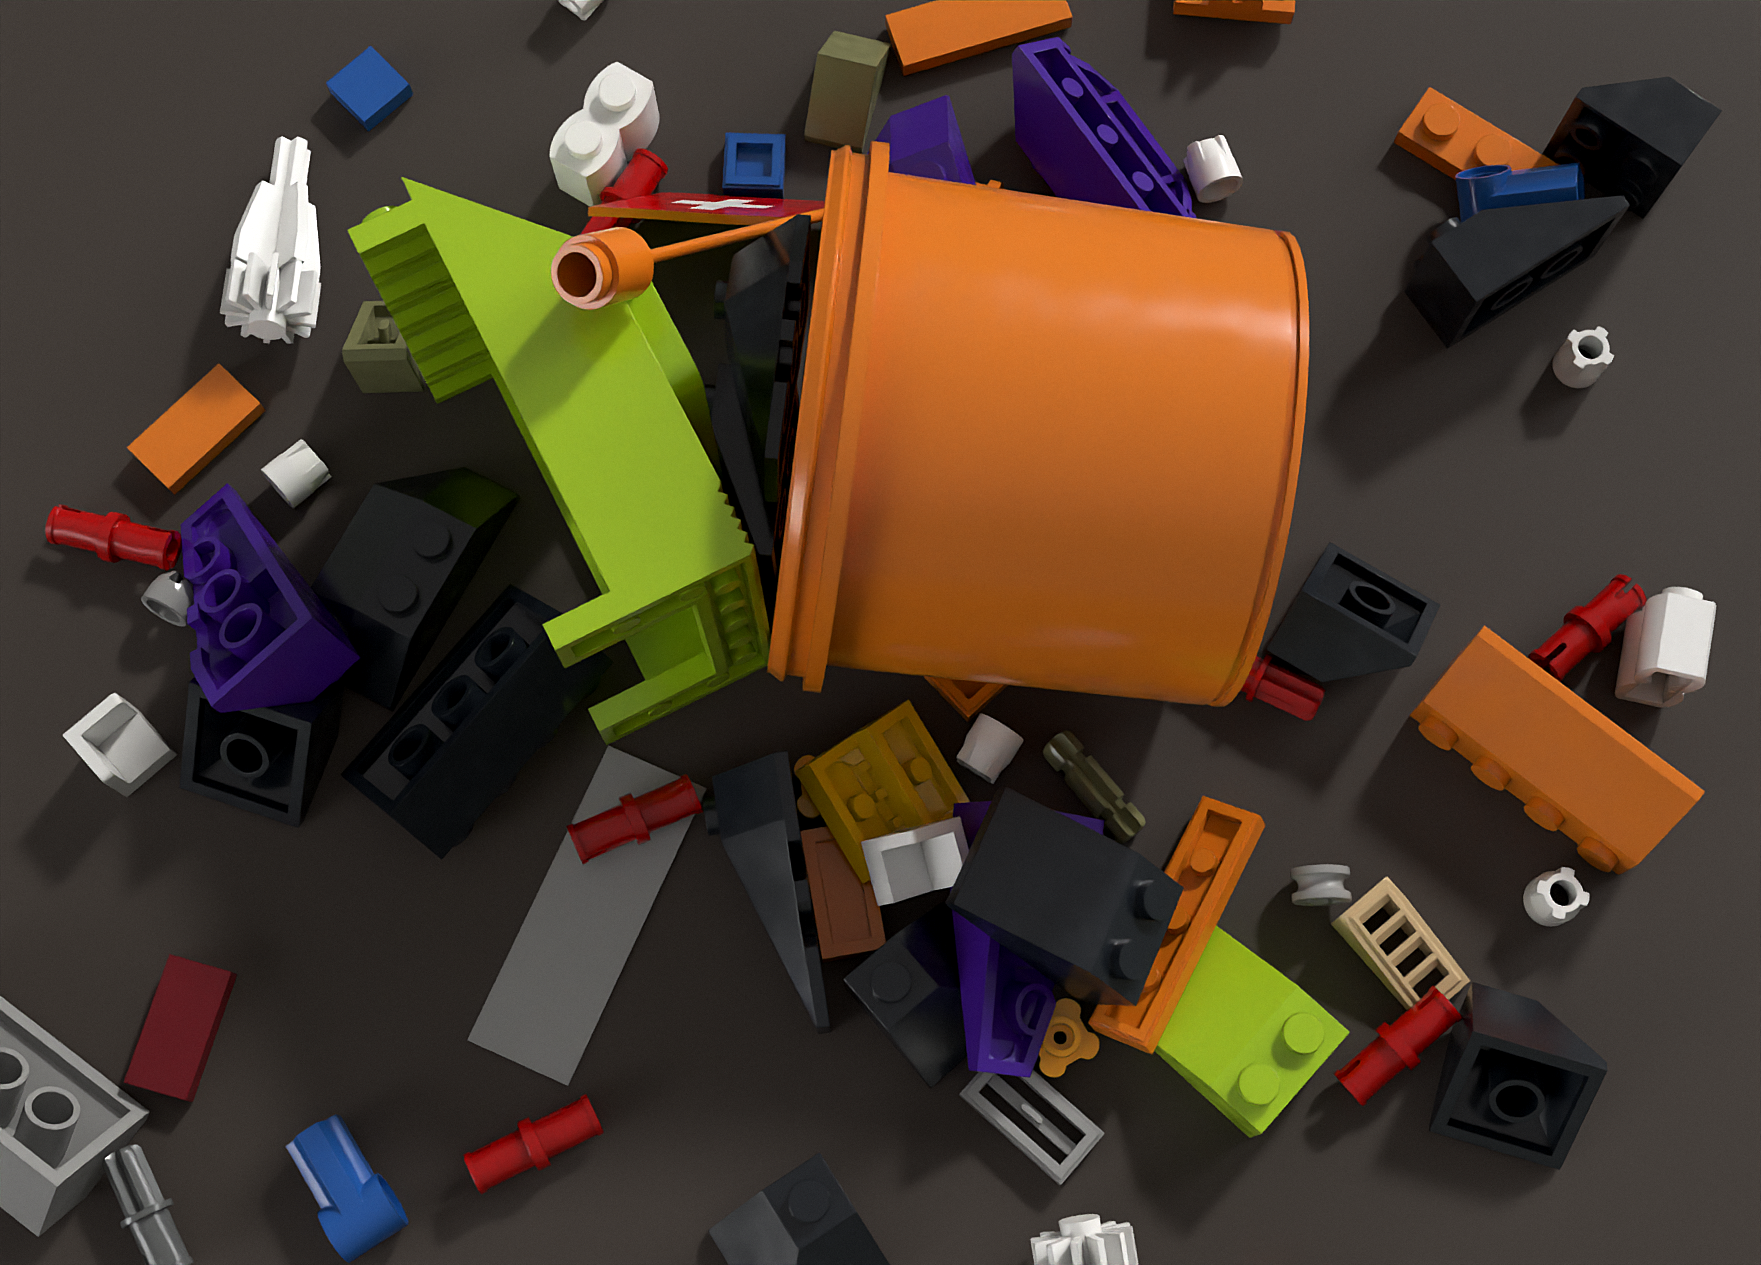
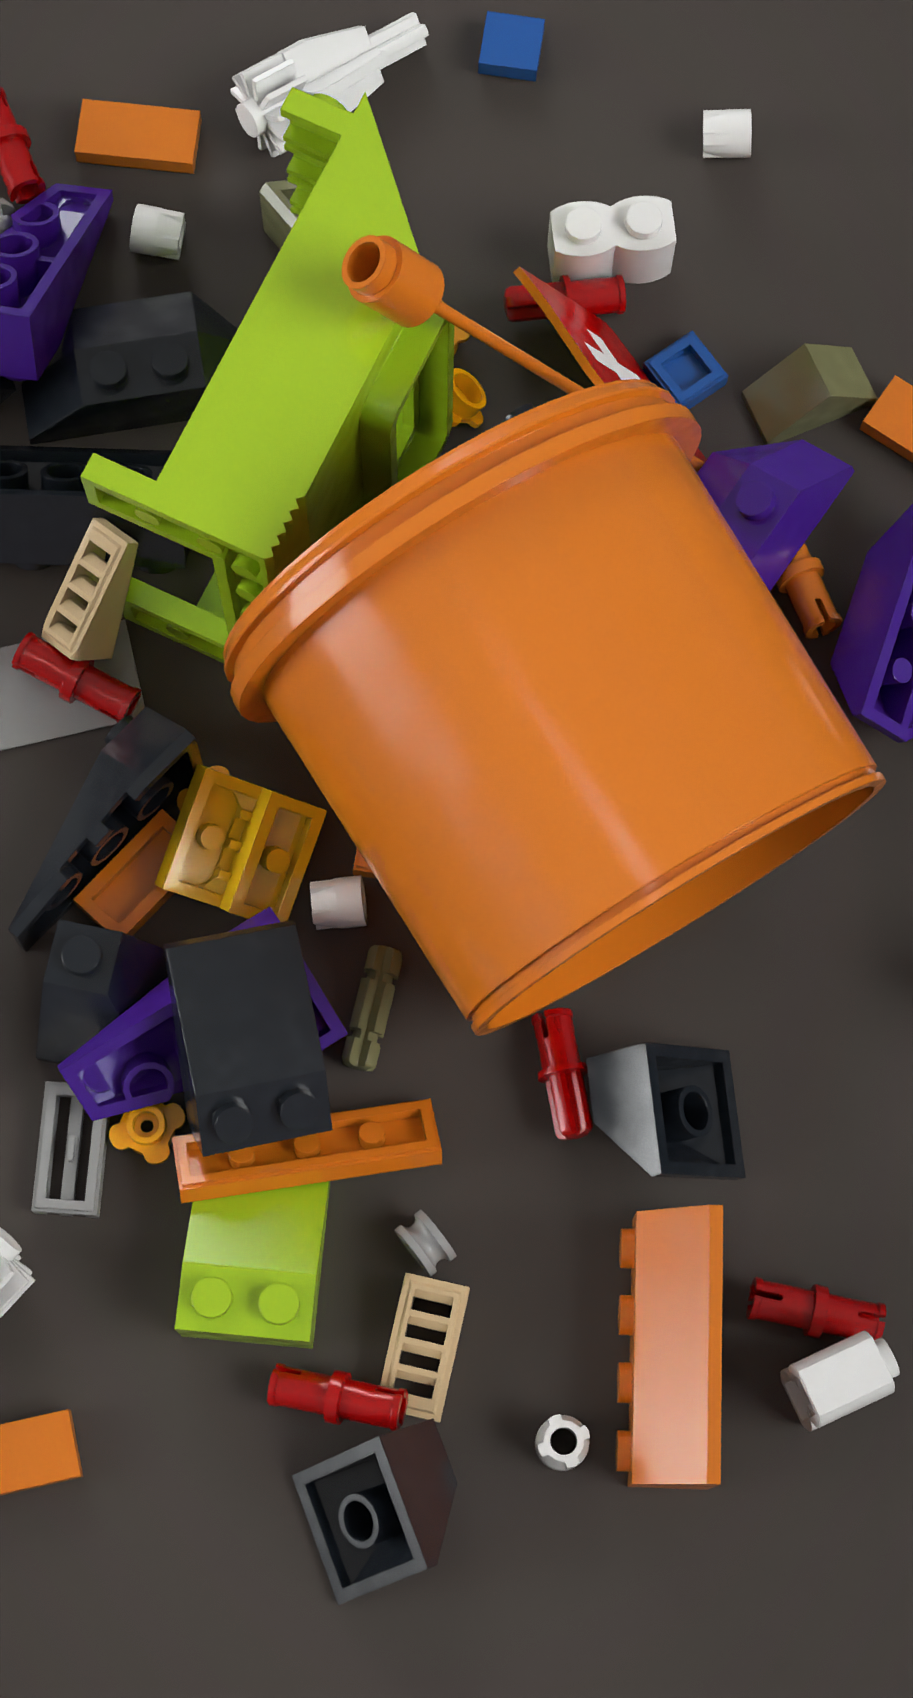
camera: 50 degrees right, 0 degrees up
white panel [861,816,969,906] -> none
none -> tan slope [41,518,139,661]

